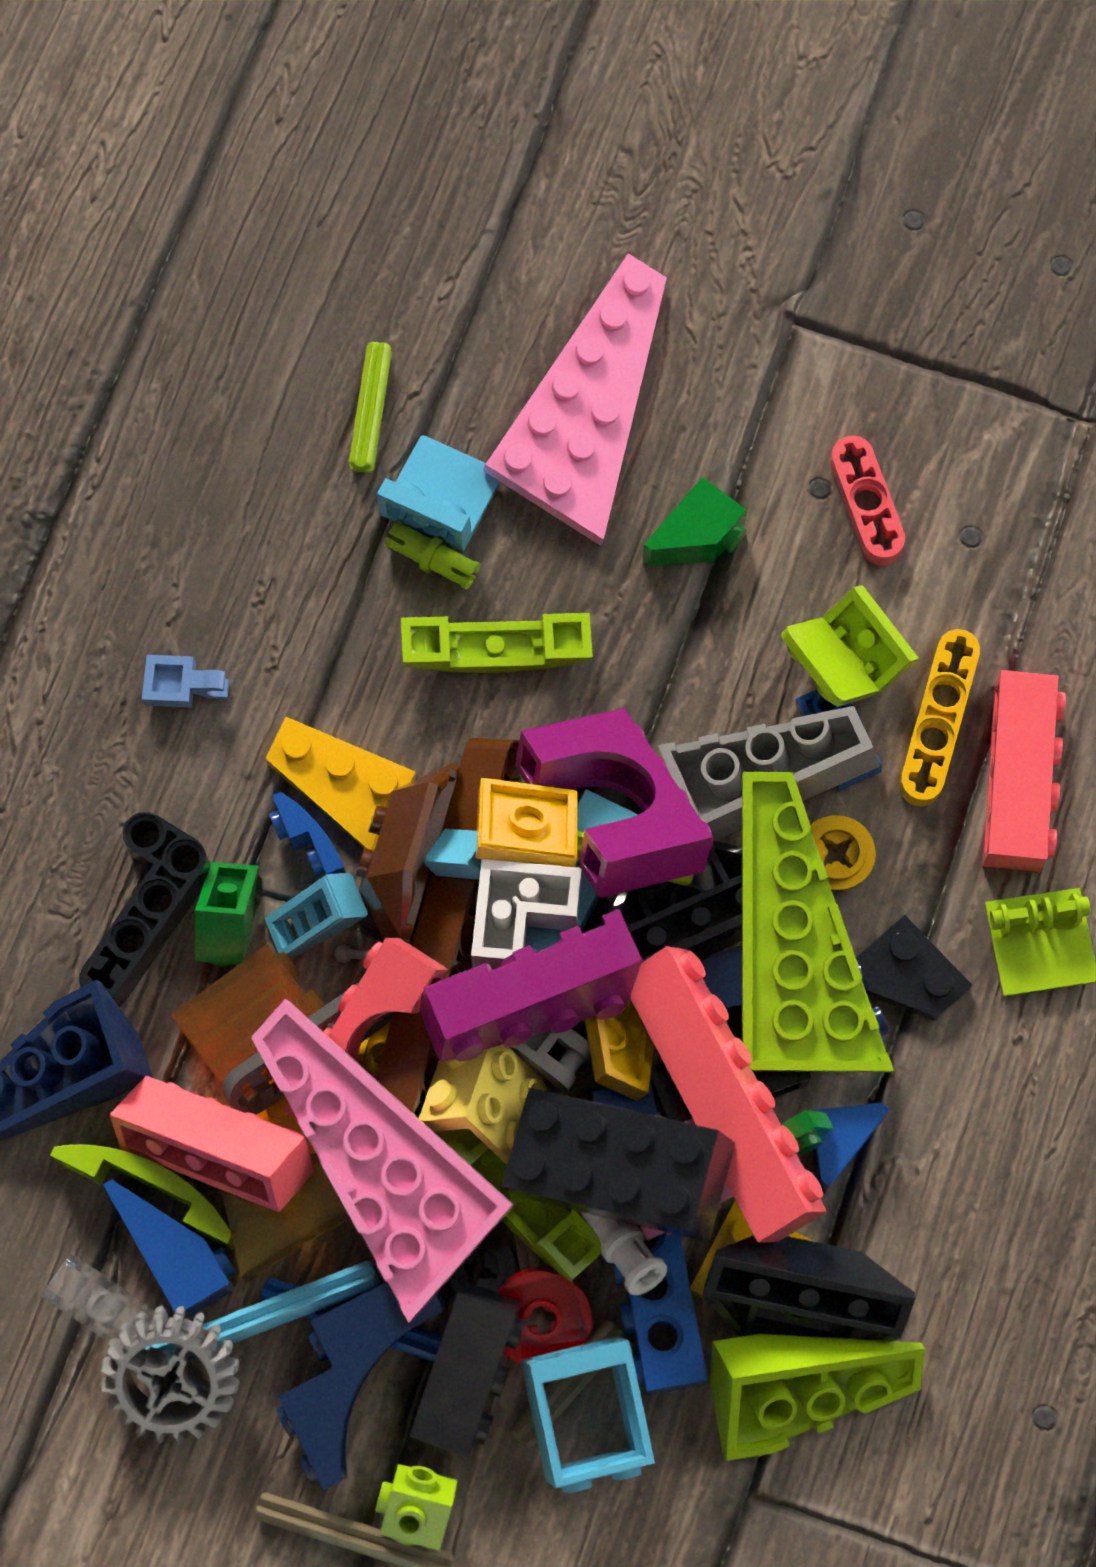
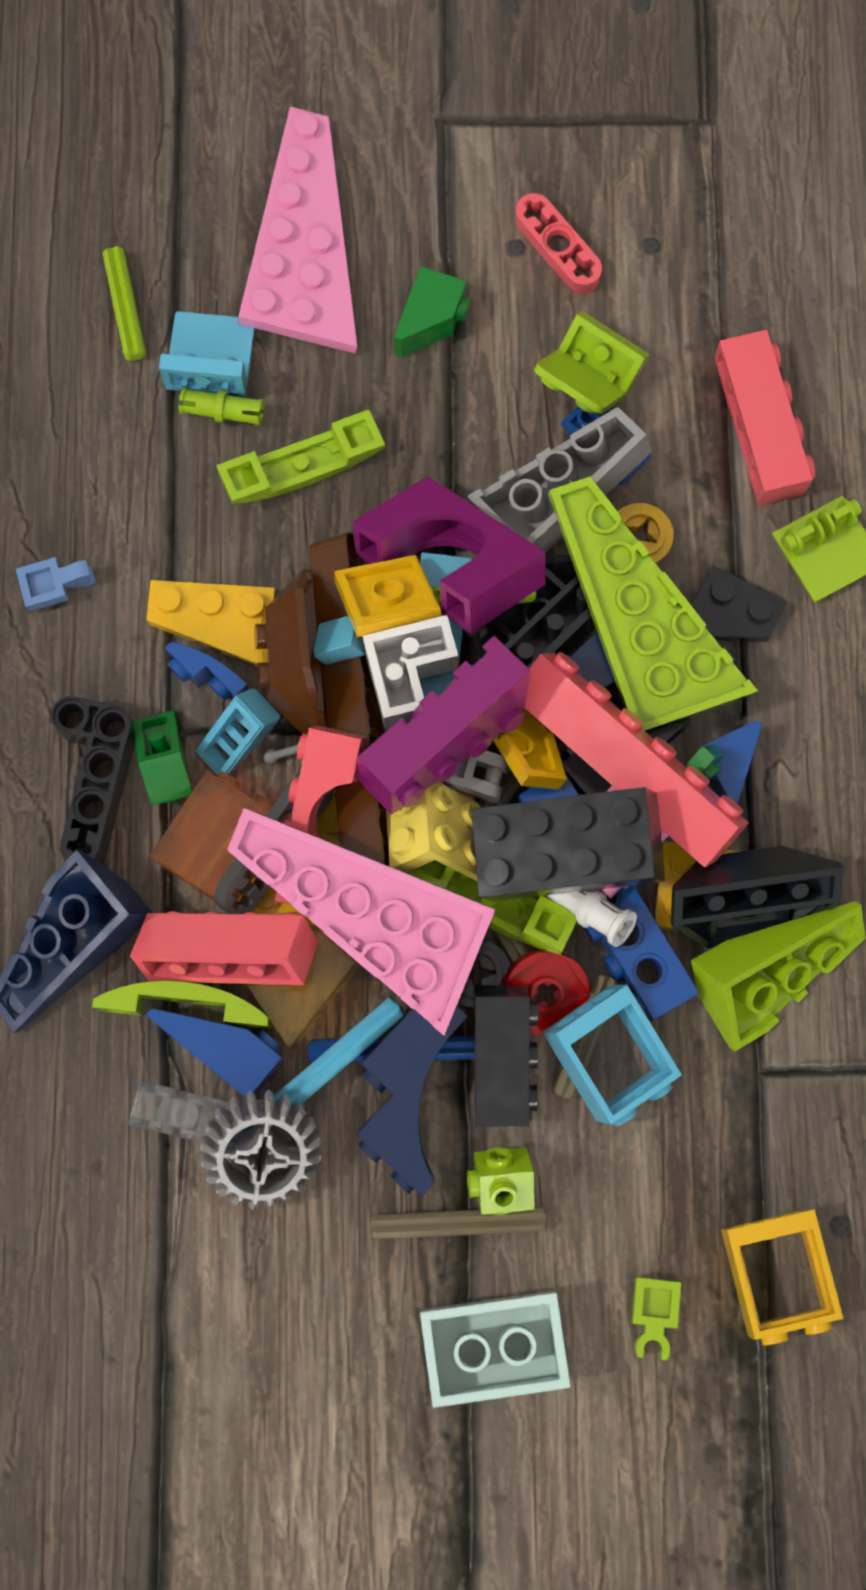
camera: 20 degrees left, 5 degrees up
yellow beam [899,629,980,807] -> none

